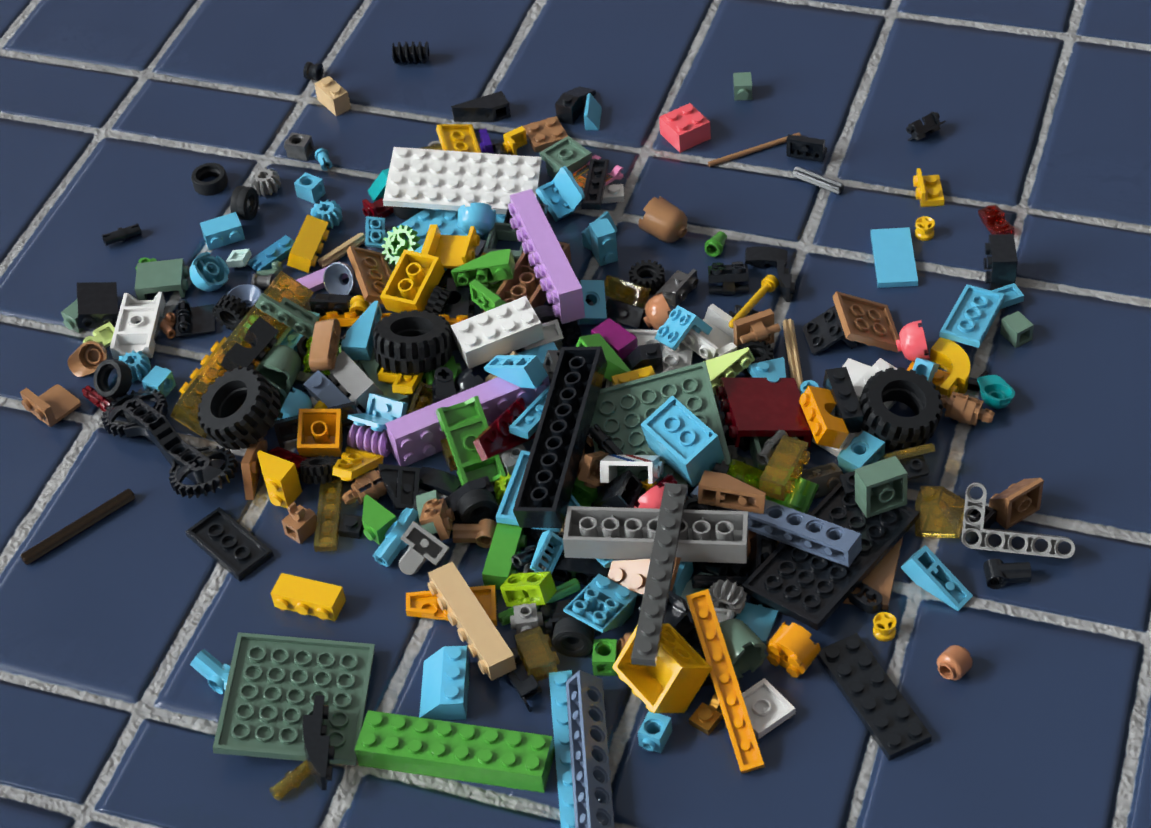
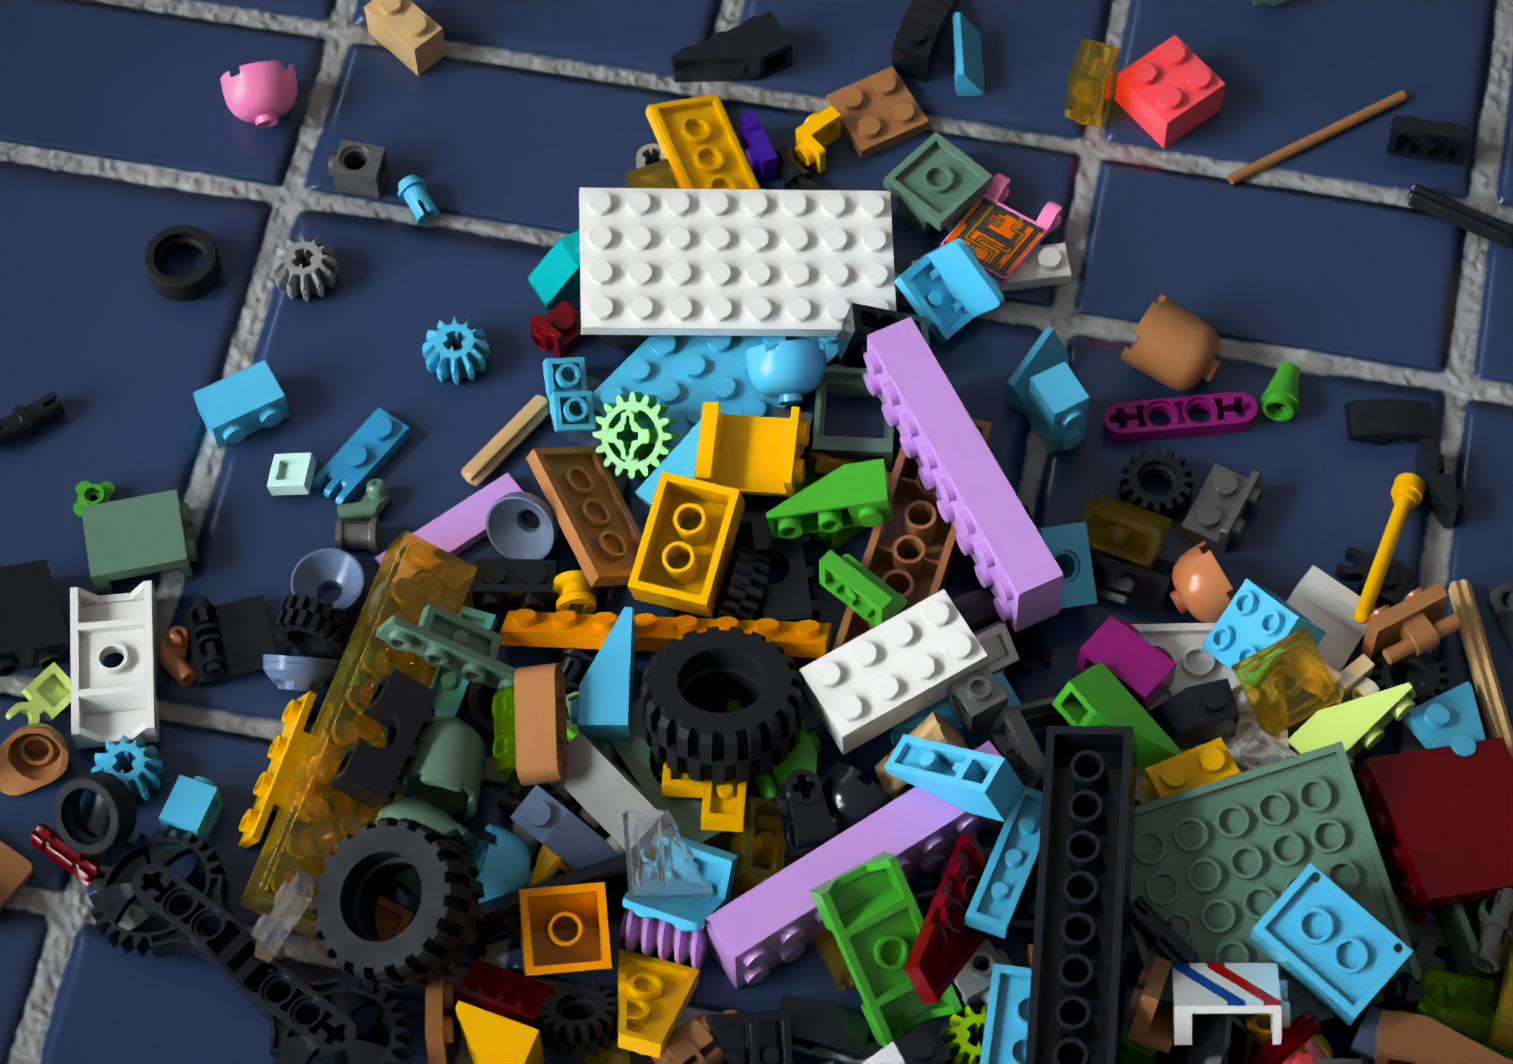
camera: 10 degrees left, 15 degrees up
medium azure cylinder [189,252,229,292] -> none
black tyre [230,186,259,220] -> none
yellow brick [287,215,330,273] -> none
medium azure brick [294,172,326,204] -> none
black tile [581,159,609,210] -> none
black plate [708,262,749,296] -> none
none -> bright pink cylinder [220,60,298,128]
none -> clear plate [252,870,314,963]
none -> sand blue piece [262,654,338,692]
none -> clear wing [622,810,713,899]
none -> flat silver brick [949,665,1008,738]
none -> clear yellow brick [1065,37,1120,128]
none -> magenta beam [1102,392,1258,443]
none -> clear yellow tile [1231,627,1342,739]

